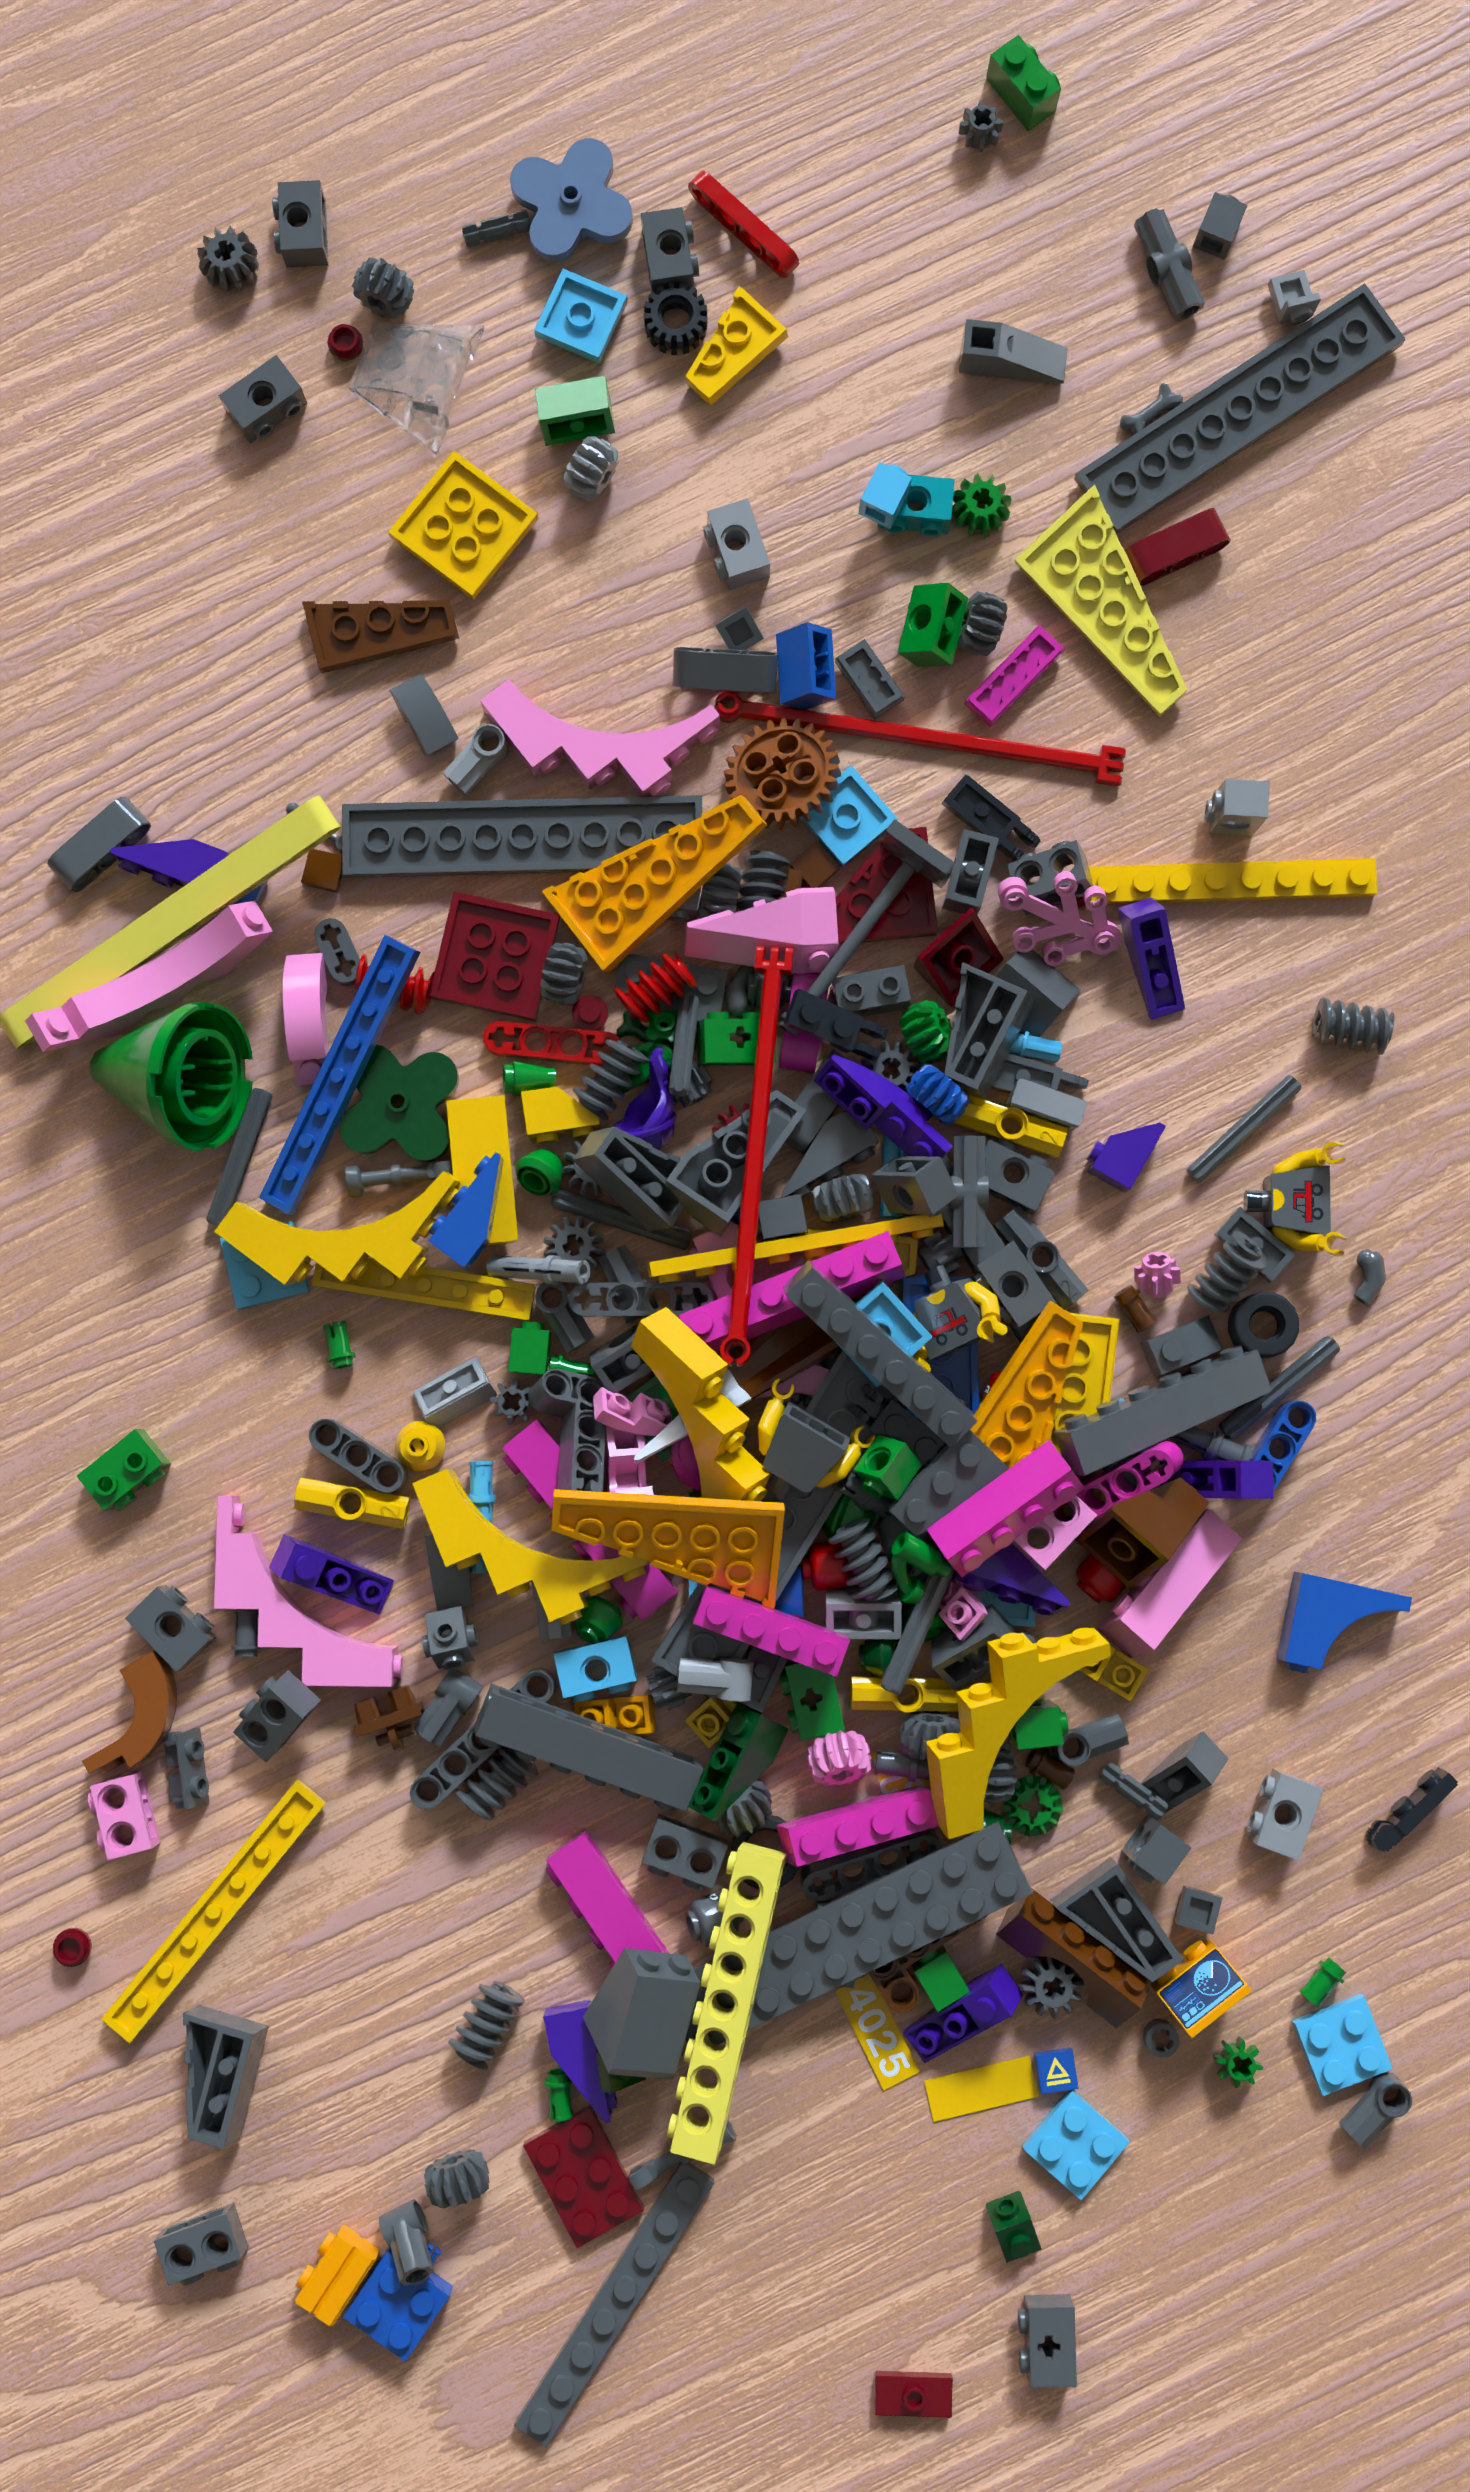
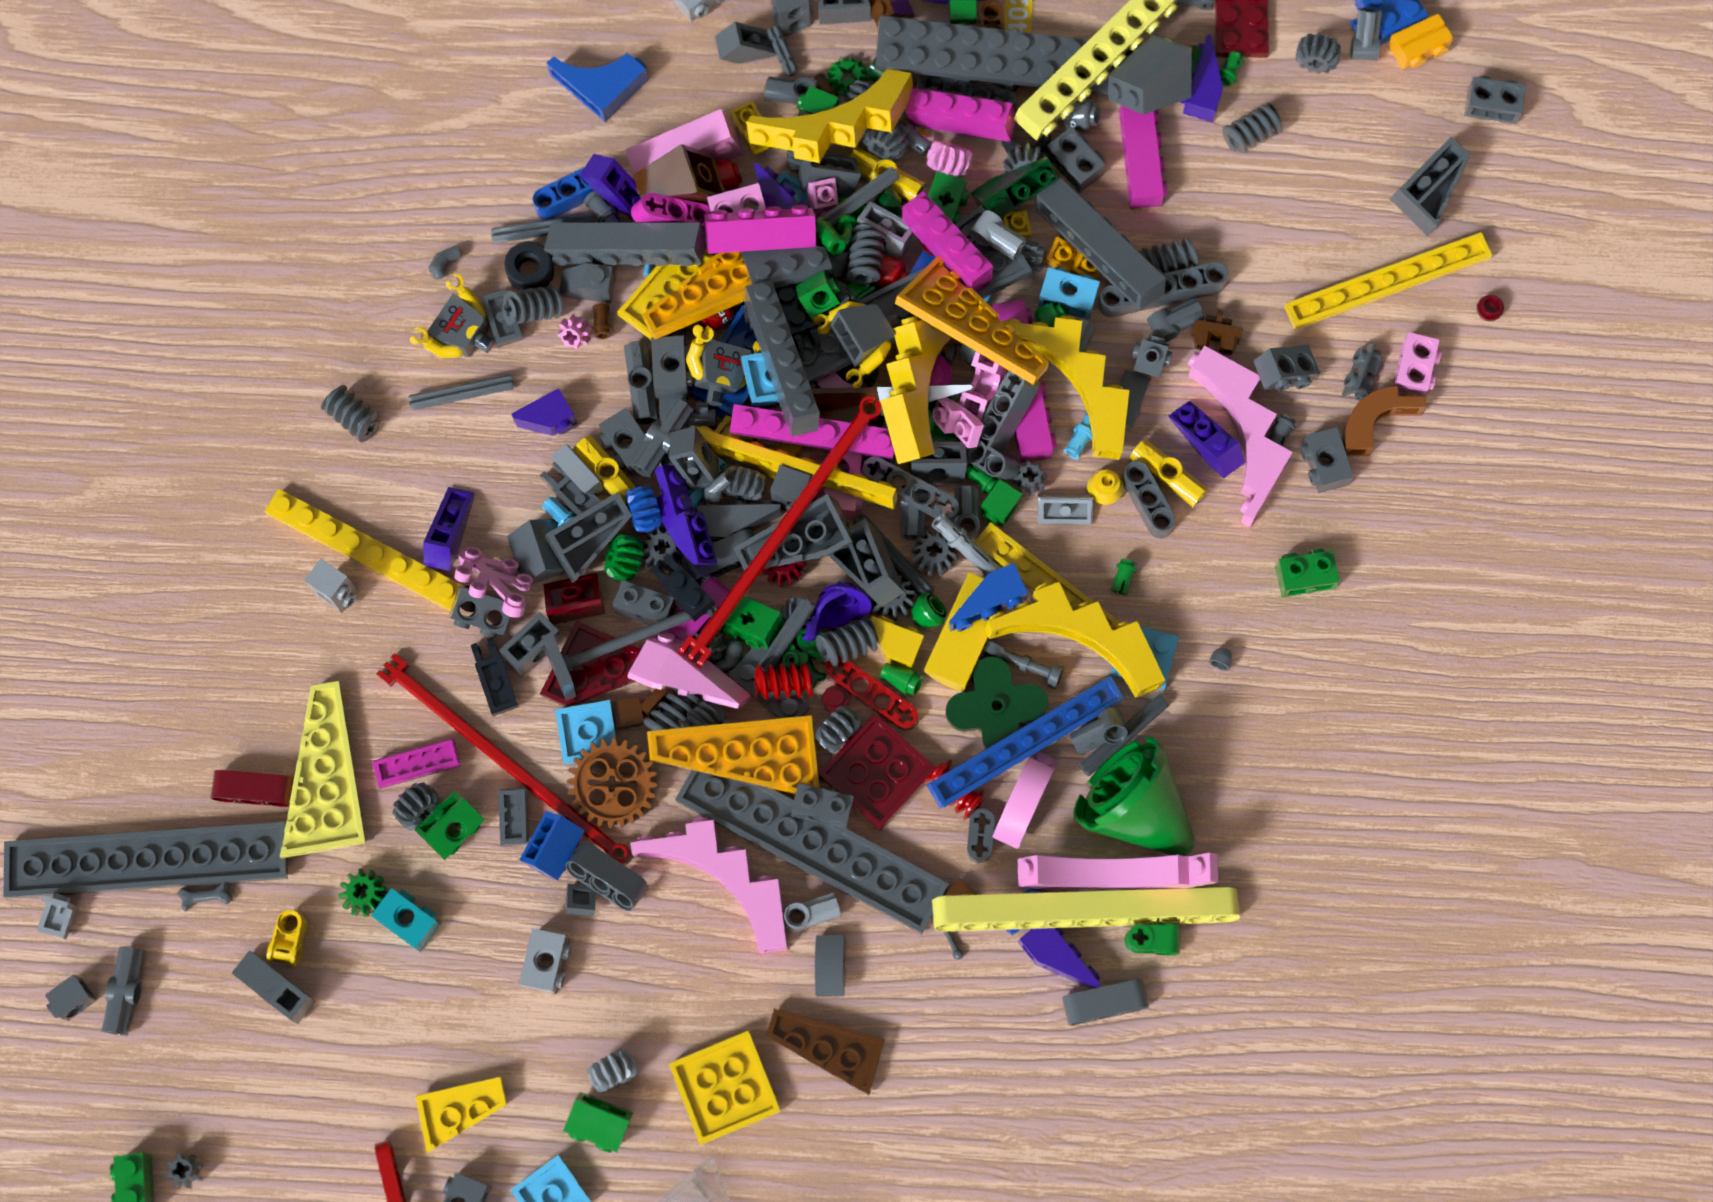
camera: 145 degrees left, 10 degrees down
black tyre [644,281,708,355] -> none
medium azure brick [858,462,912,529] -> none
none -> yellow piece [267,910,308,967]
none -> dark grey arm [704,472,733,503]
none -> dark grey brick [791,783,854,829]
none -> dark grey piece [1070,708,1128,755]
none -> green piece [1124,924,1180,956]
none -> dark grey hinge [1209,647,1233,671]

